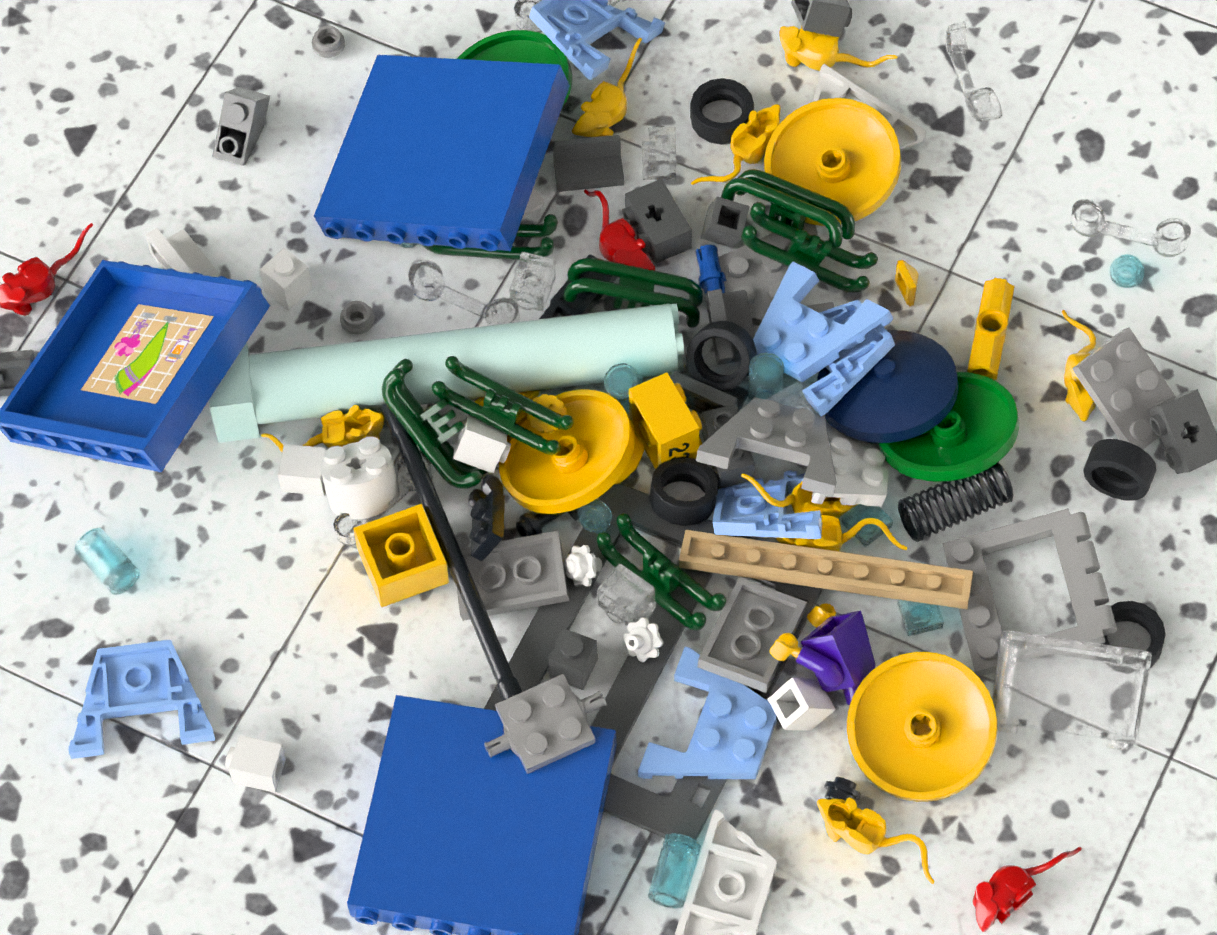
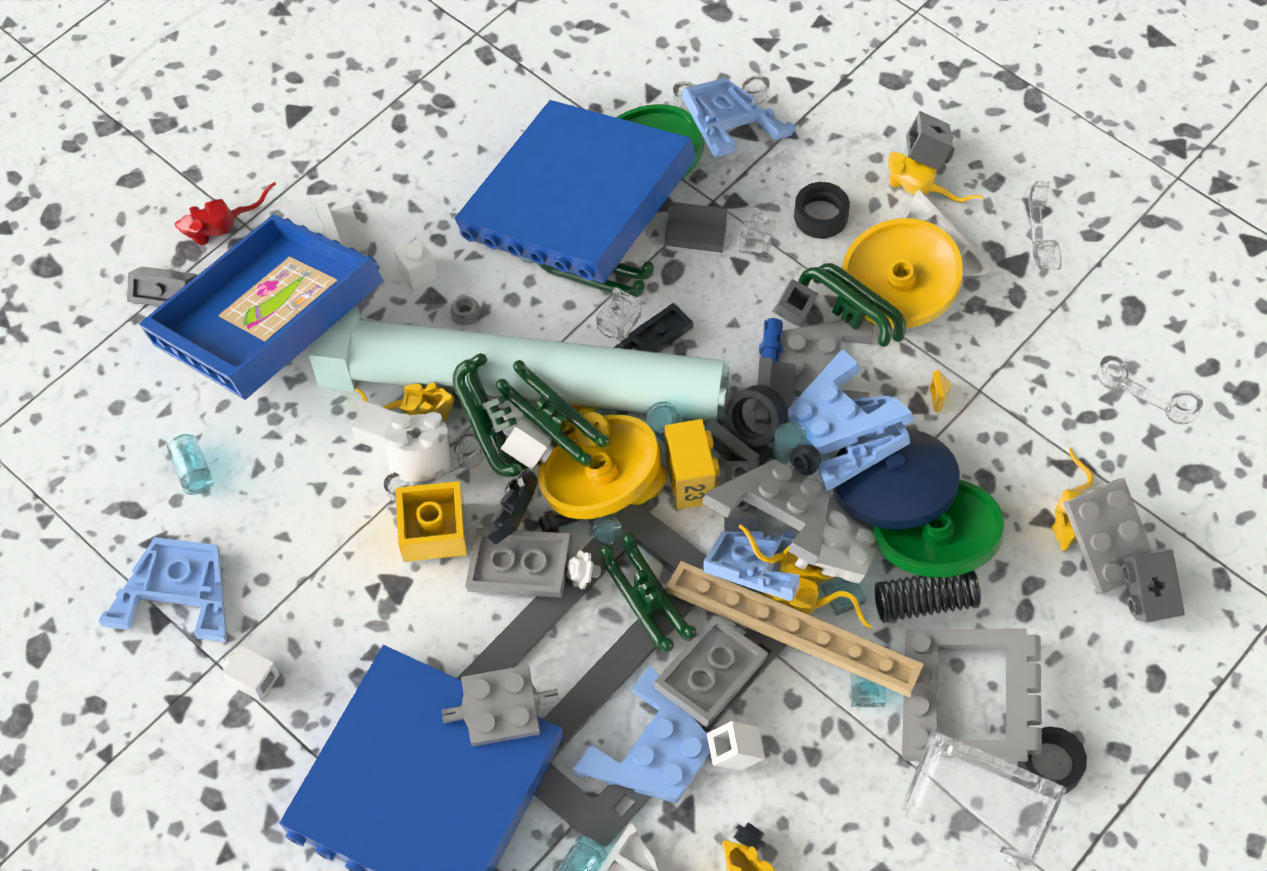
camera: 15 degrees right, 0 degrees up
slope [212,87,270,166] -> none
light grey plate [312,26,345,58] -> none
black piece [381,403,522,701] -> none
clear piece [408,260,520,326] -> none
dark grey brick [548,628,598,690] -> none
dark green piece [564,258,703,328] -> none
yellow animal [572,38,642,137] -> none
red animal [584,189,656,278] -> none
clear brick [597,564,656,626] -> none
dark grey brick [622,179,692,264] -> none
white plant [623,618,663,662] -> none
black tyre [649,457,719,526] -> none
yellow animal [691,104,781,185] -> none
dark green piece [741,202,878,293] -> none
dark purple torso [769,603,875,705] -> none
yellow dish [847,652,997,802] -> none
yellow piece [967,278,1015,380] -> none
black tyre [1083,439,1156,501] -> none
clear light blue plate [1109,254,1145,288] -> none
none -> black plate [790,444,821,476]

